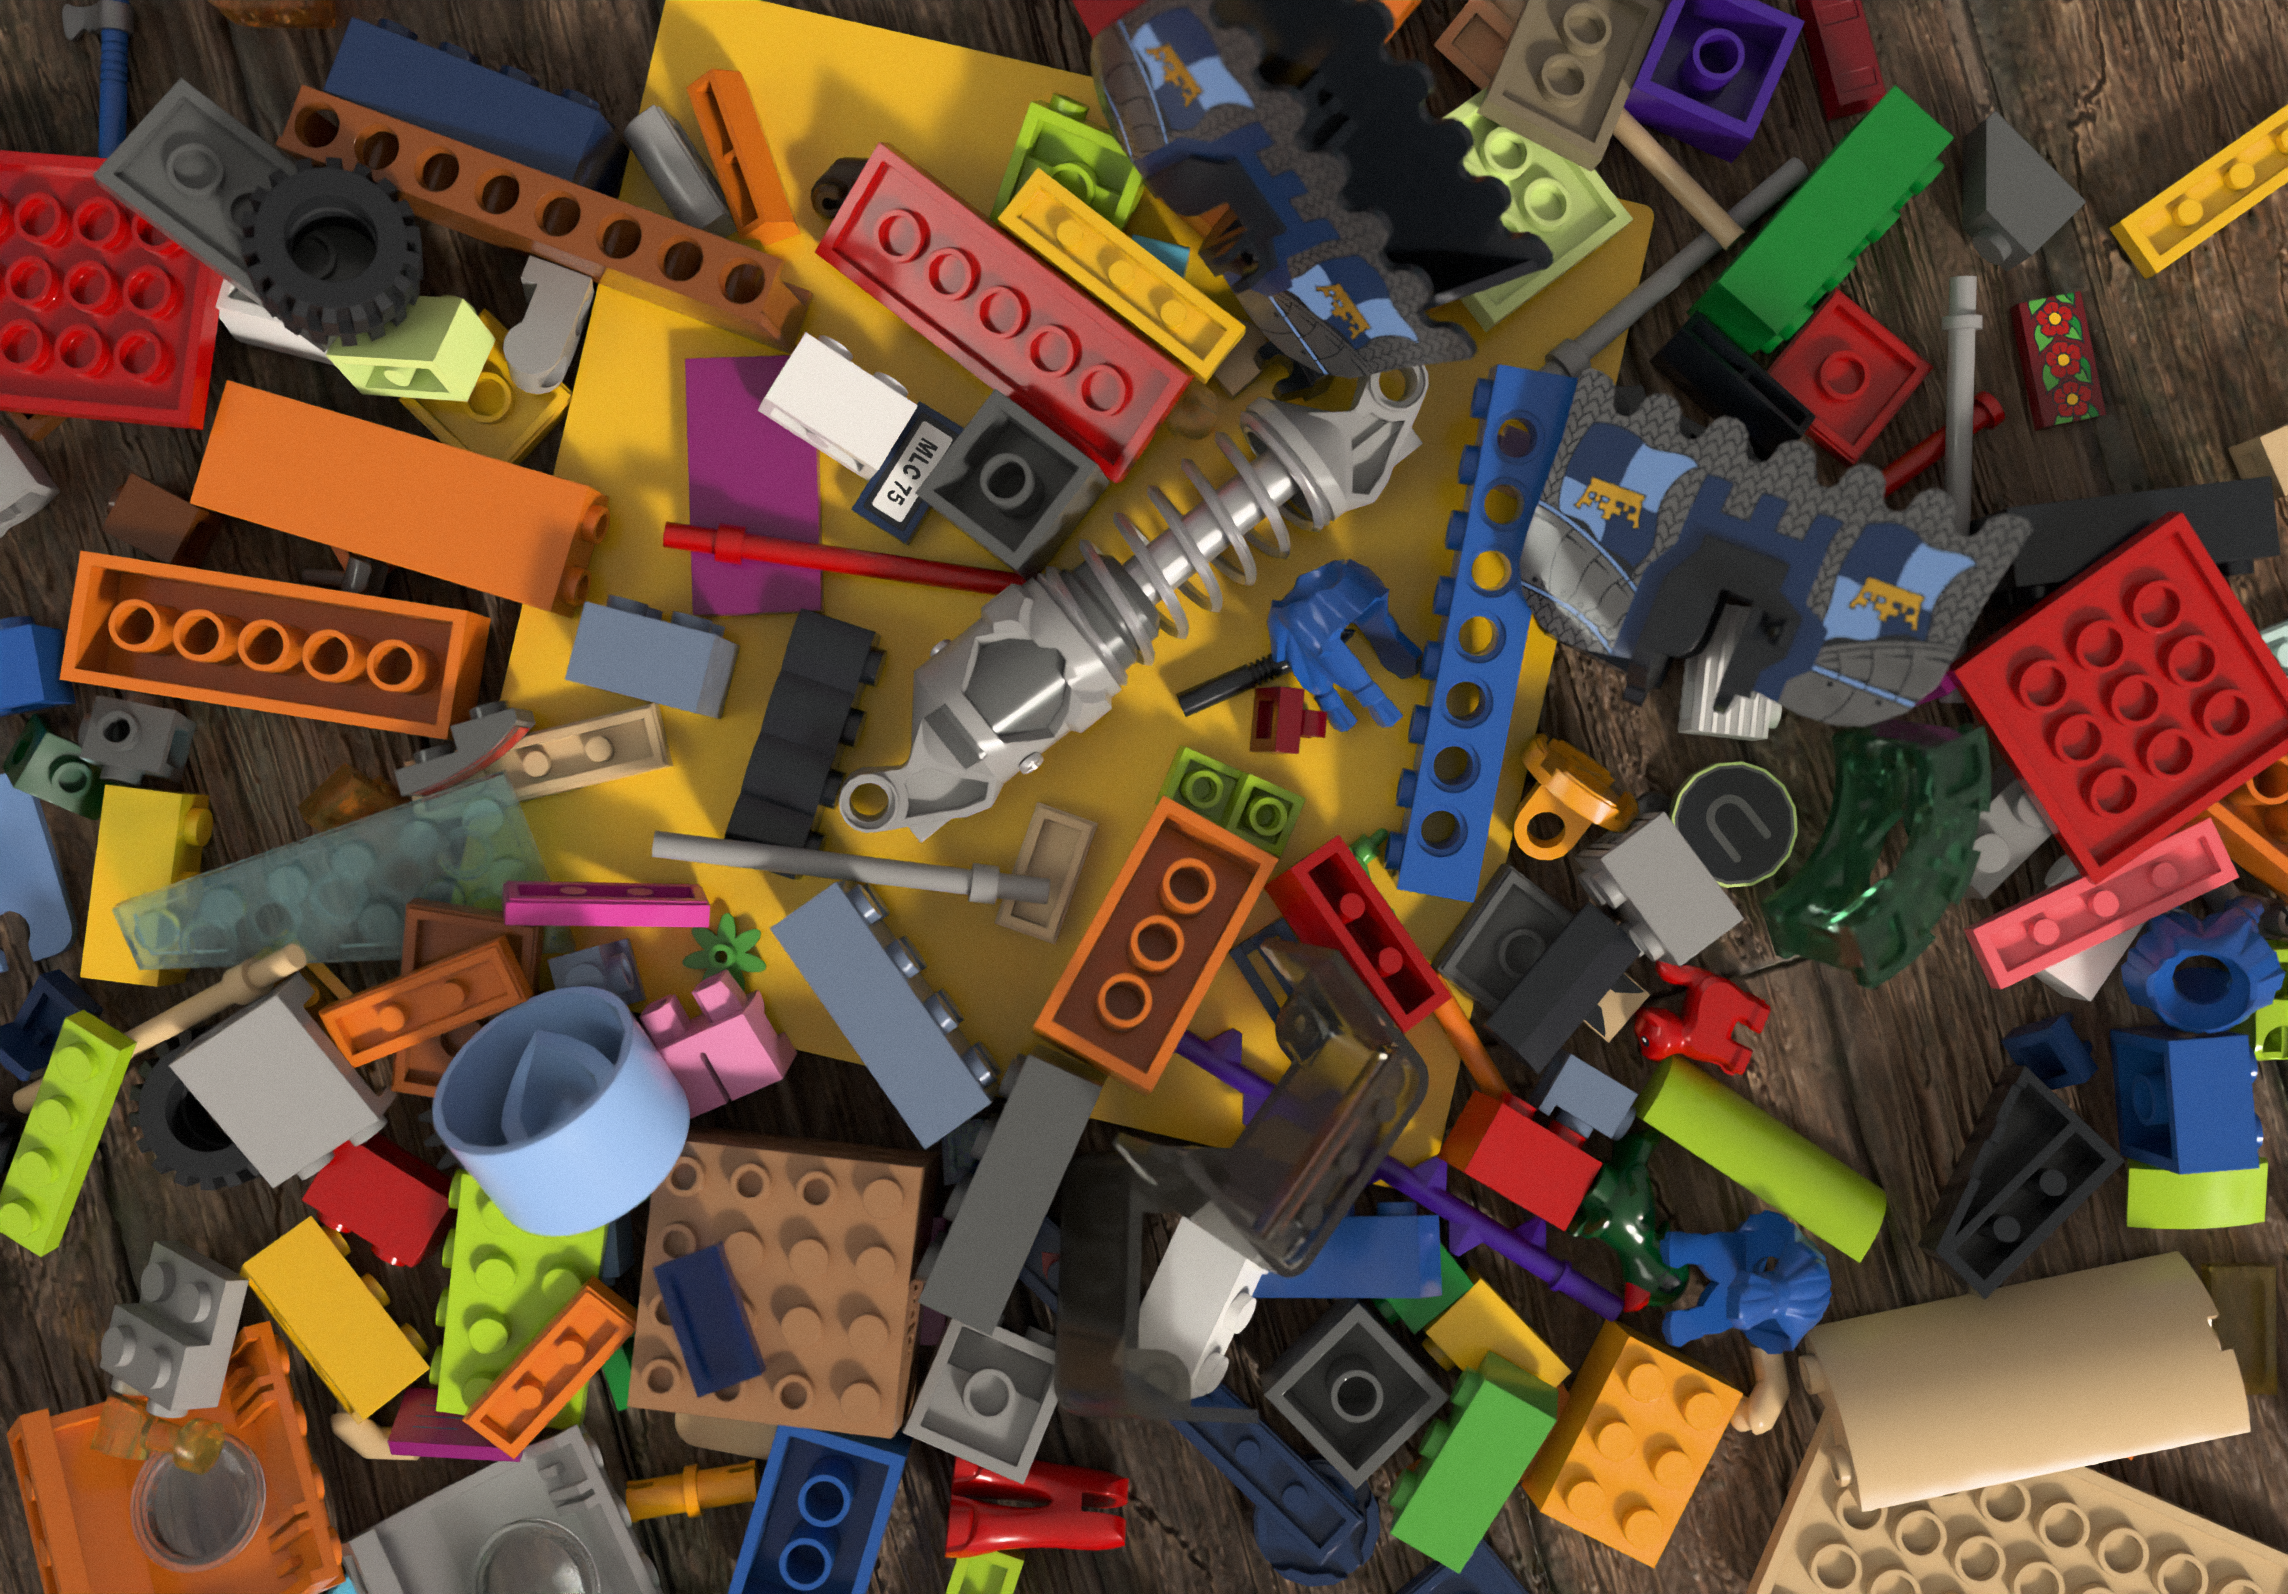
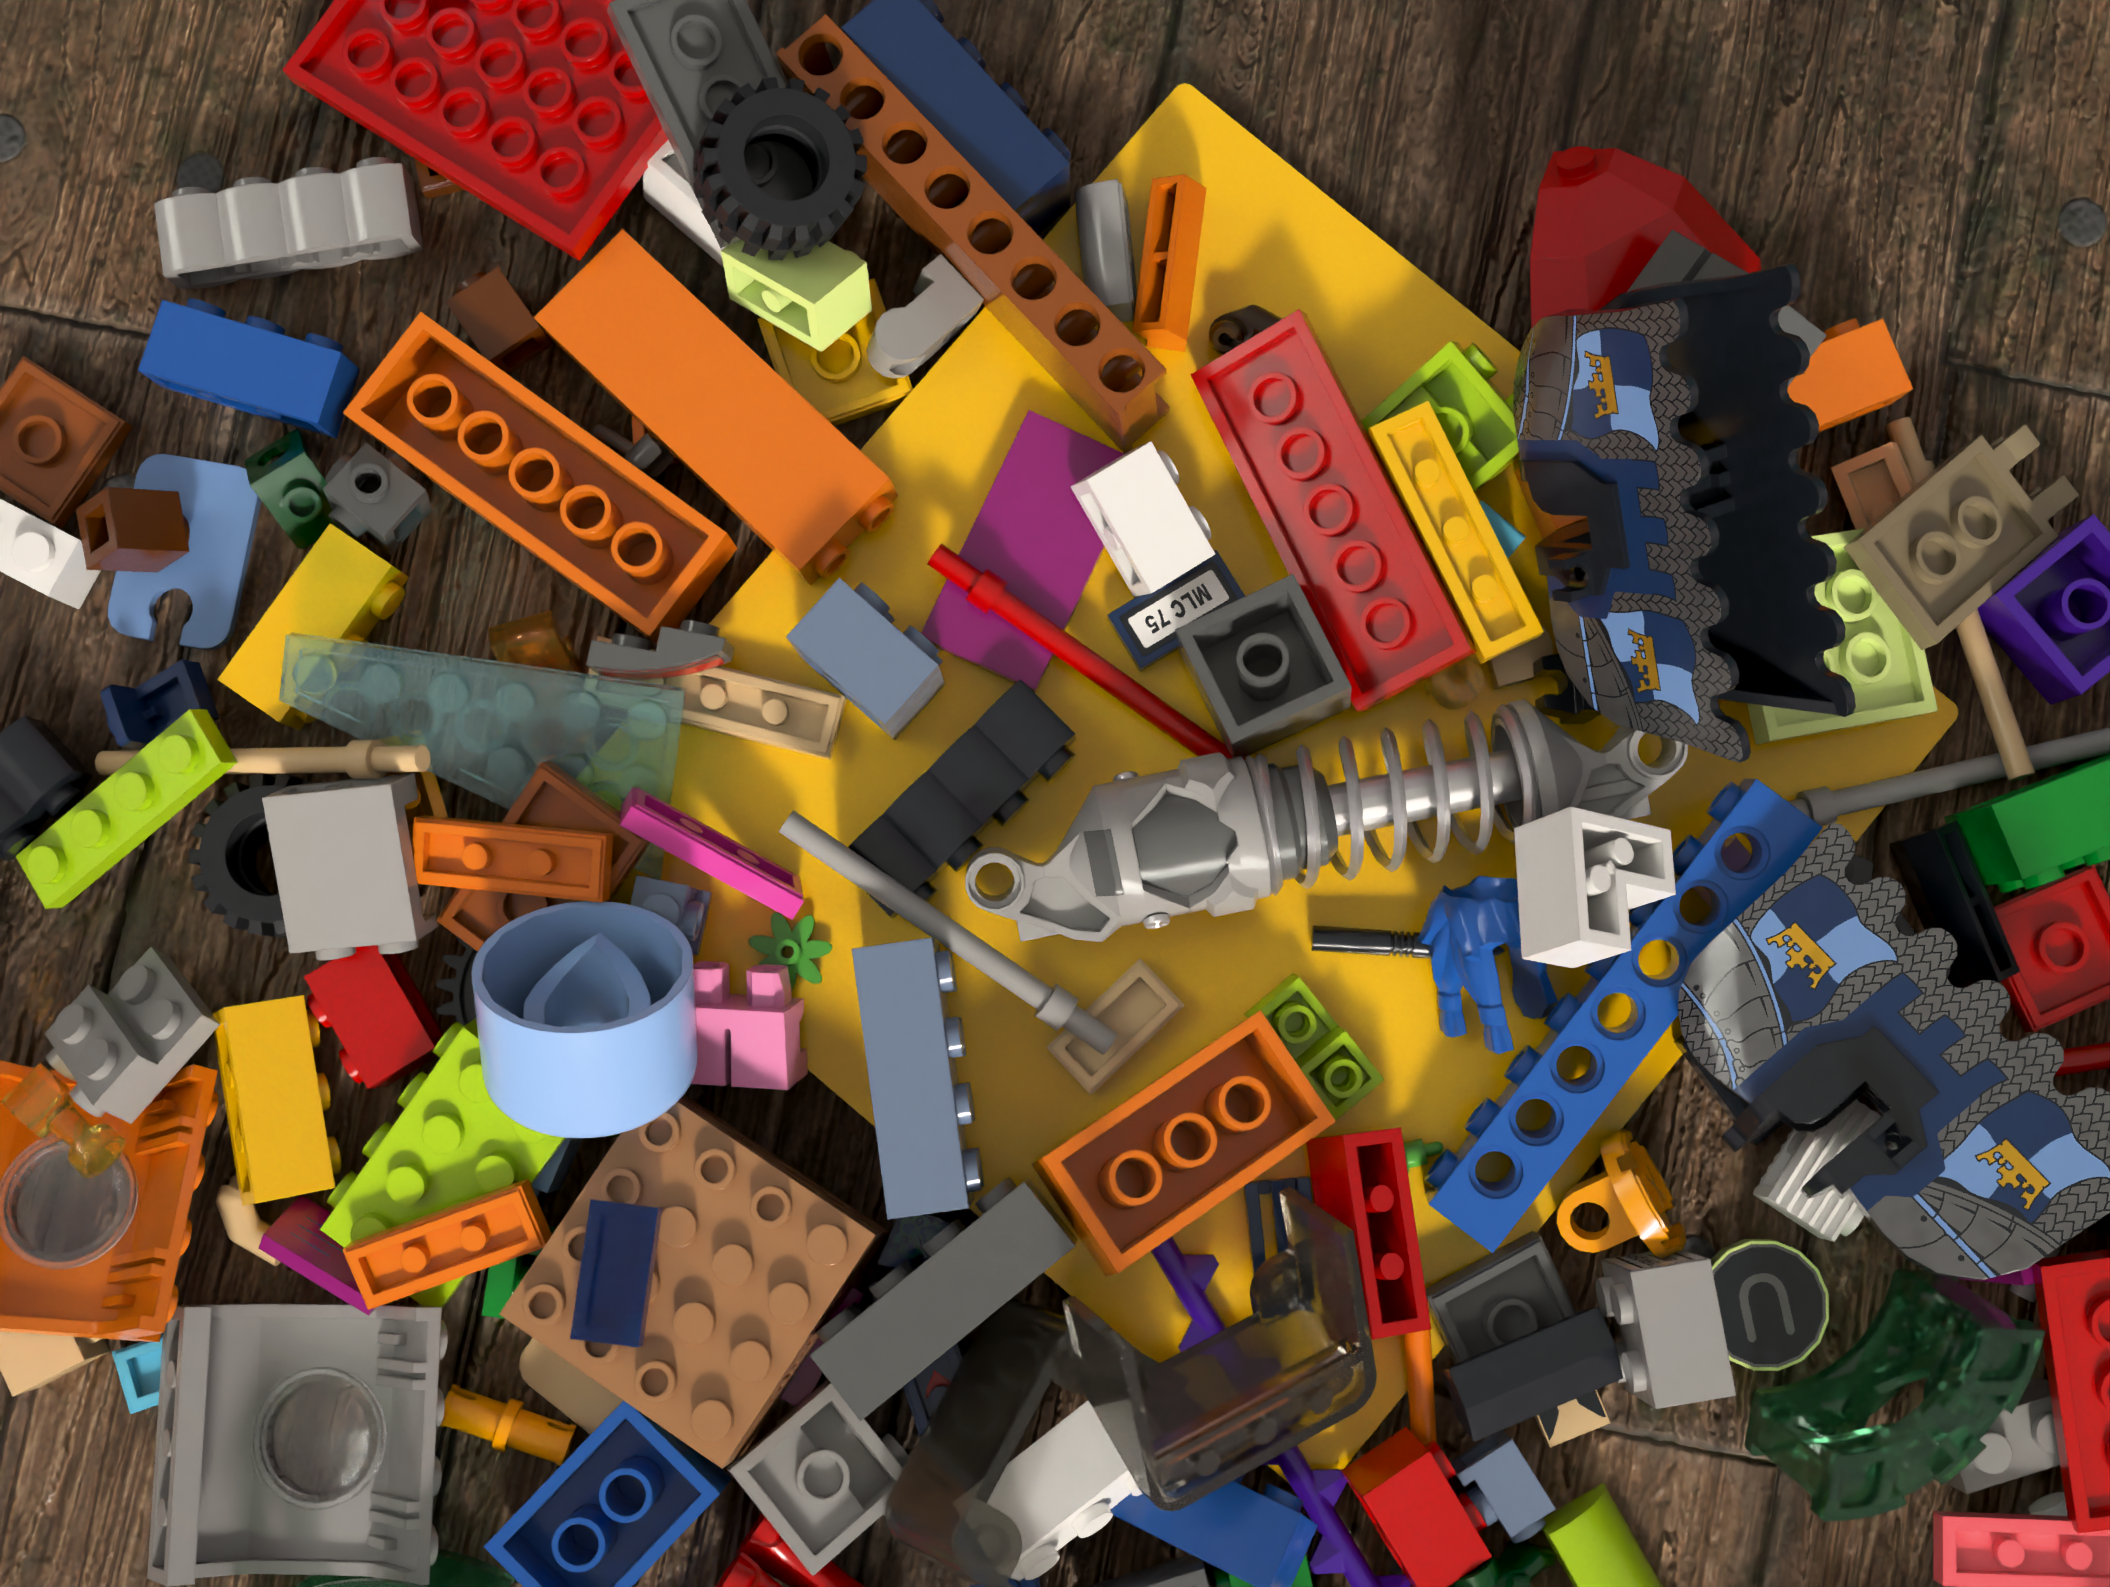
camera: 30 degrees right, 5 degrees down
dark red tile [1250,686,1327,754] -> none
red animal [1634,961,1771,1076] -> none
none -> white brick [1514,807,1676,968]

